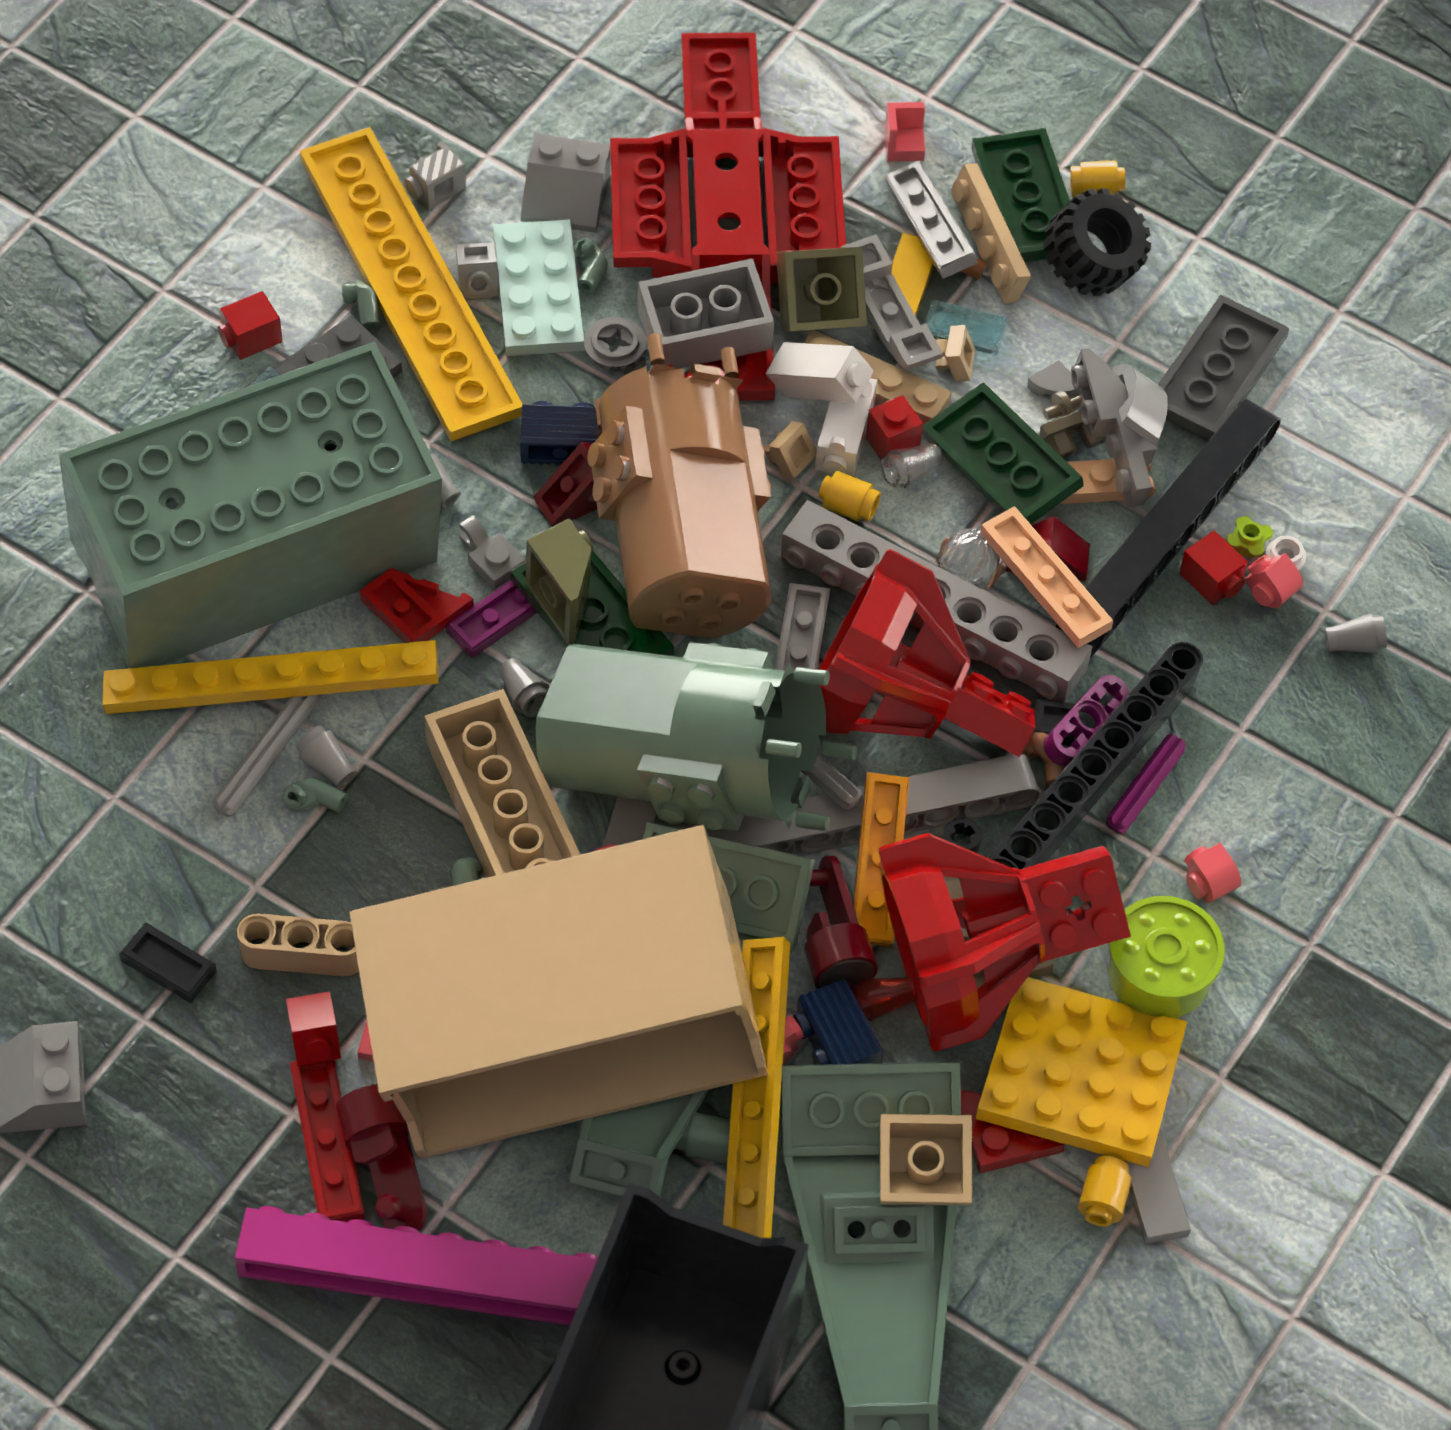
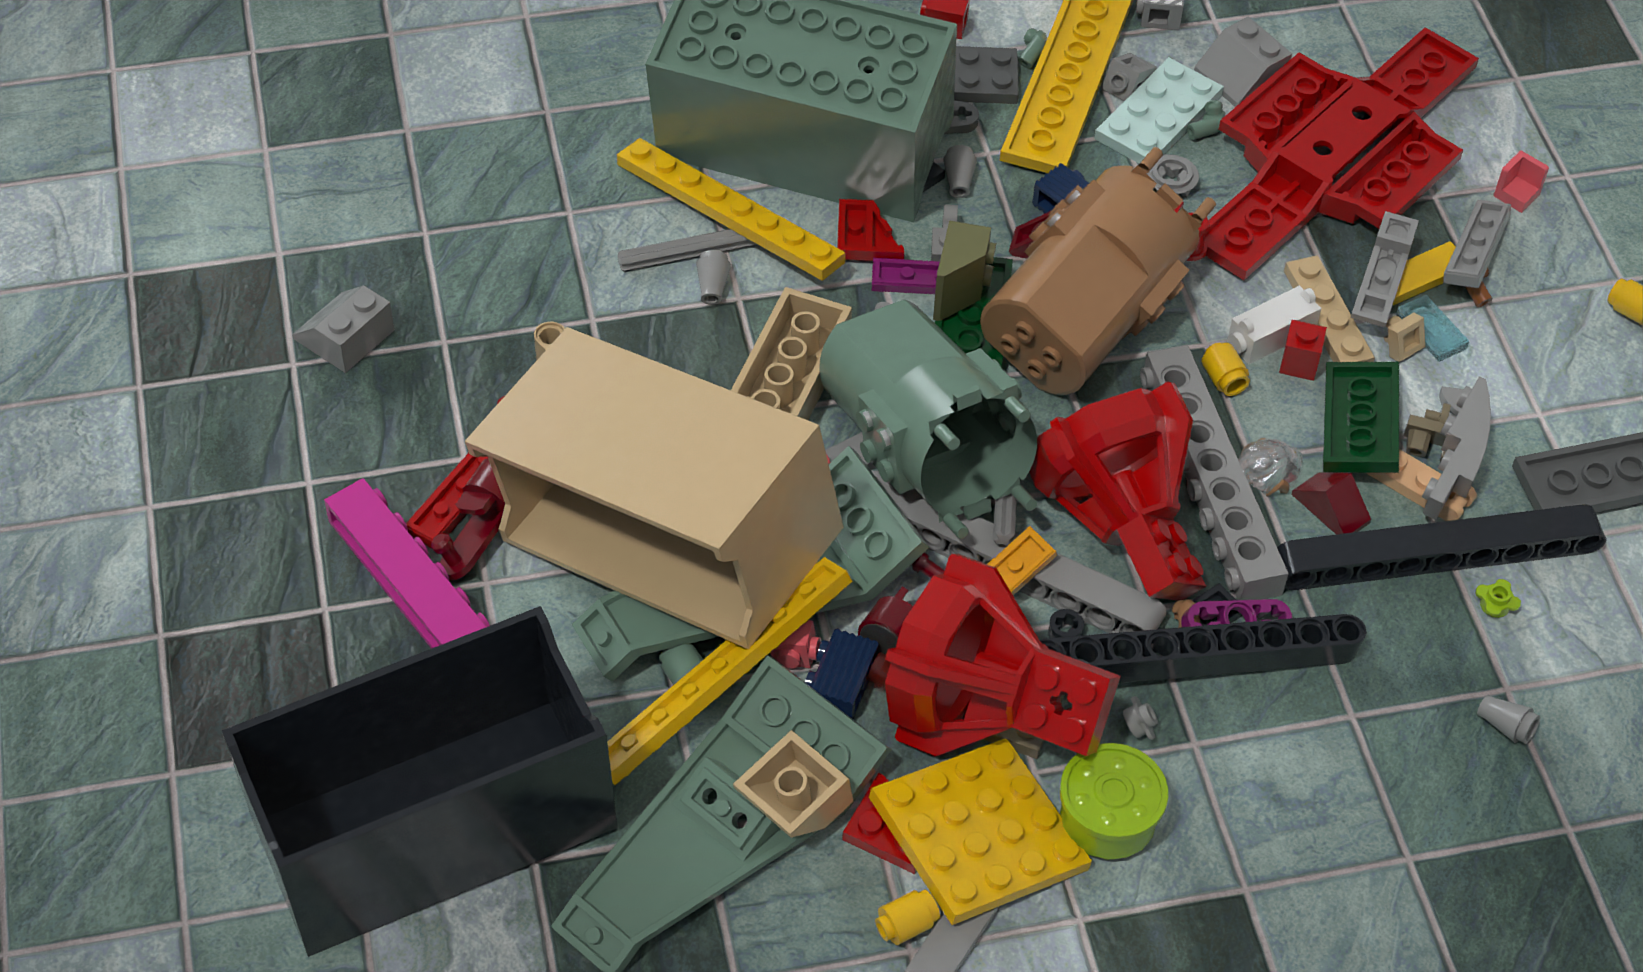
camera: 45 degrees right, 5 degrees down
black tile [119,922,217,1004] -> none
sand green arm [282,777,348,812] -> none
light grey brick [638,259,774,368] -> none
tan tile [764,421,817,479] -> none
white brick [766,342,874,403] -> none
olive slope [776,247,867,331] -> none
clear cone [881,443,943,488] -> none
tan plate [951,163,1031,303] -> none
dark green plate [971,128,1070,262] -> none
light nougat plate [980,506,1113,648] -> none
black tyre [1043,188,1151,296] -> none
magenta axle [1106,734,1186,834] -> none
light grey slope [1112,364,1168,445] -> none
red brick [1179,530,1248,605] -> none
coral plate [1184,842,1241,903] -> none
coral plate [1244,553,1303,608] -> none
white plate [1265,536,1306,571] -> none

